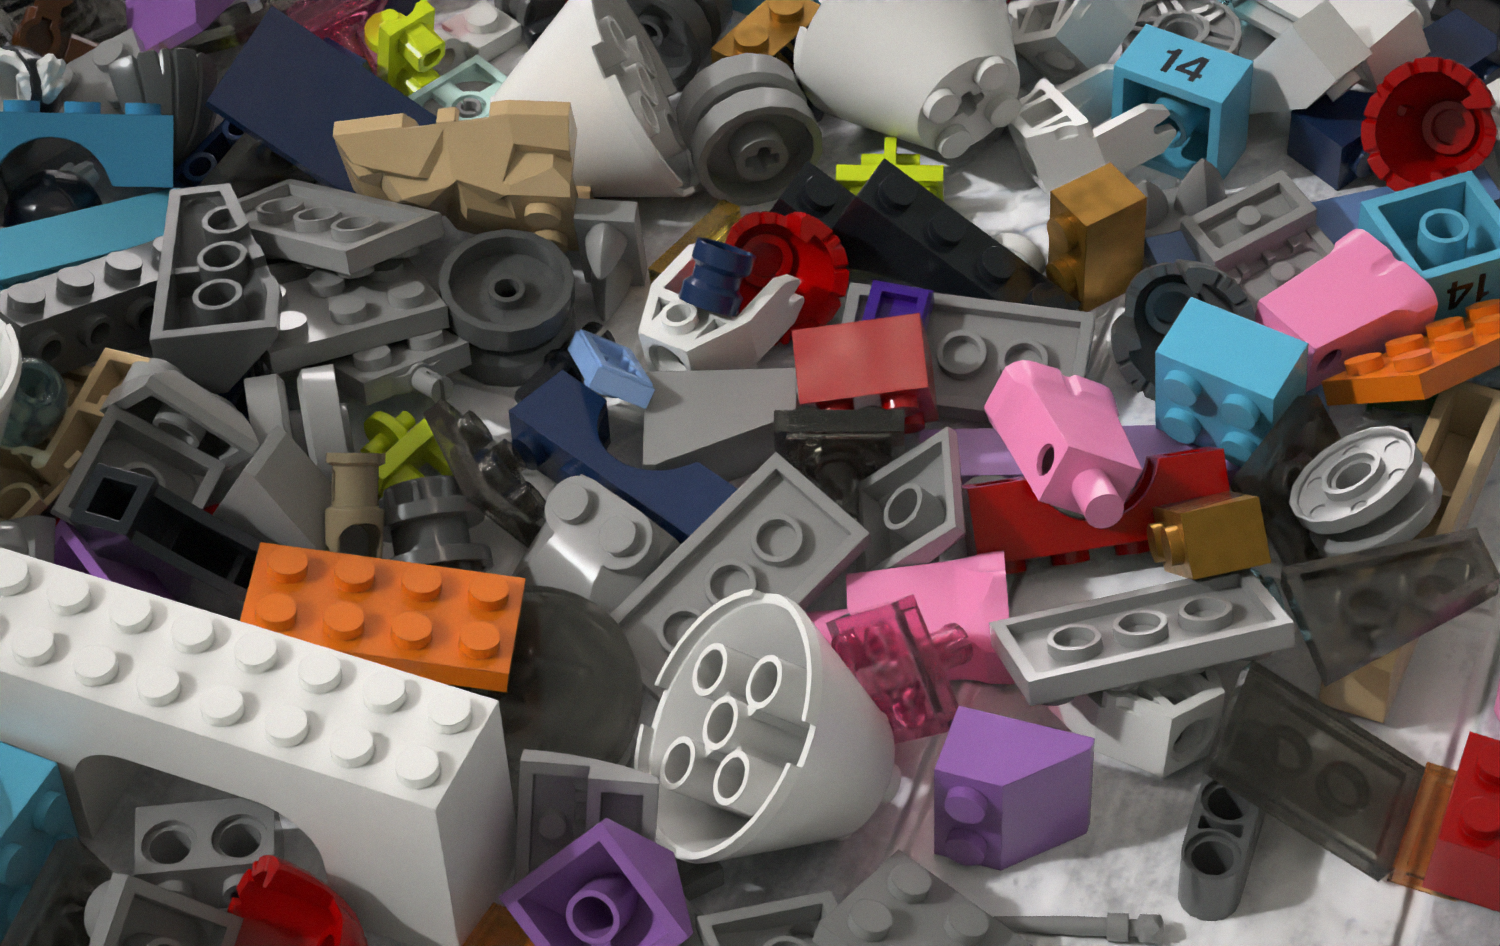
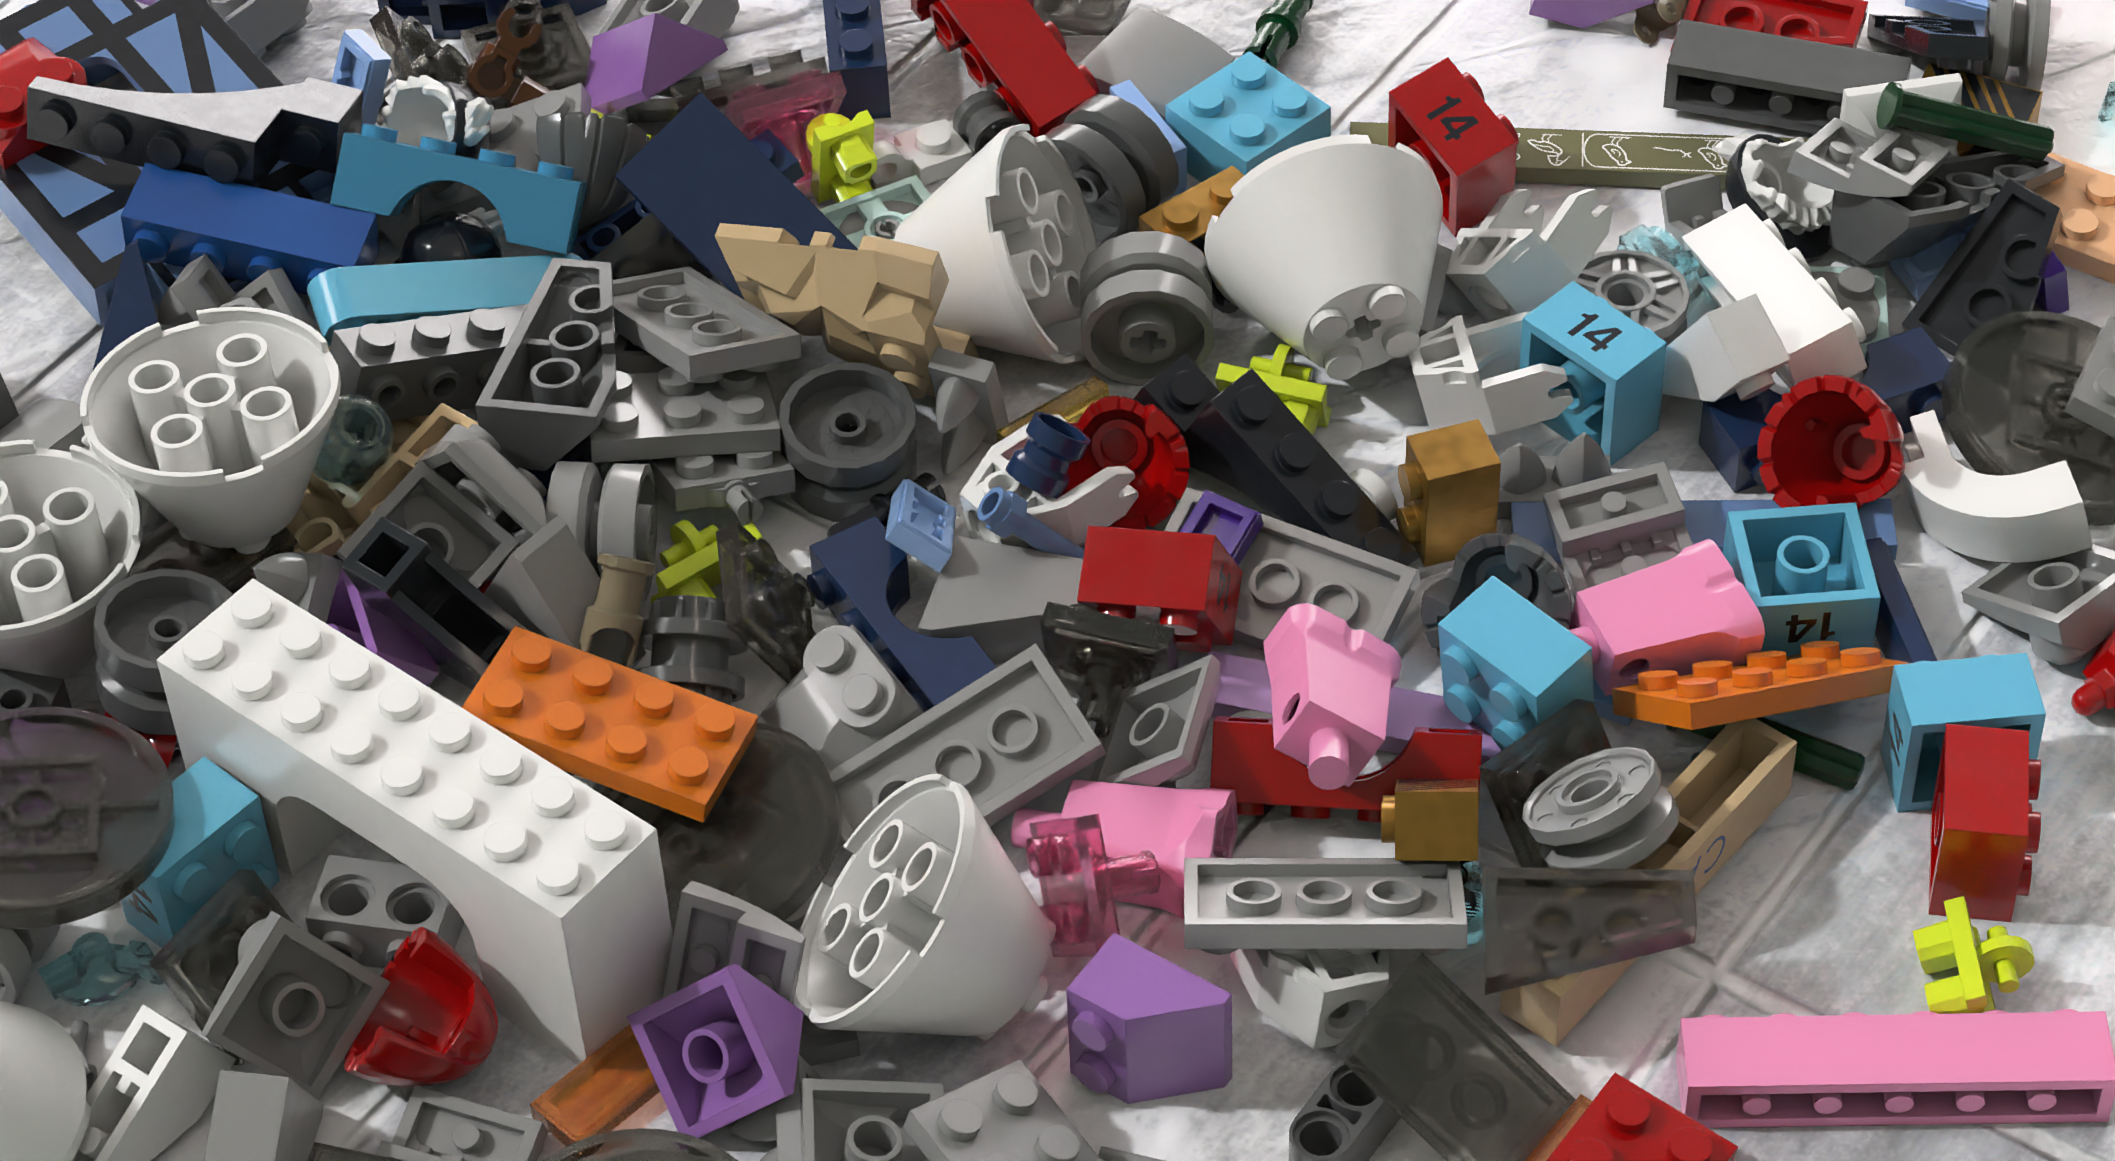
camera: 15 degrees right, 0 degrees up
none -> medium blue bar [977,487,1085,559]

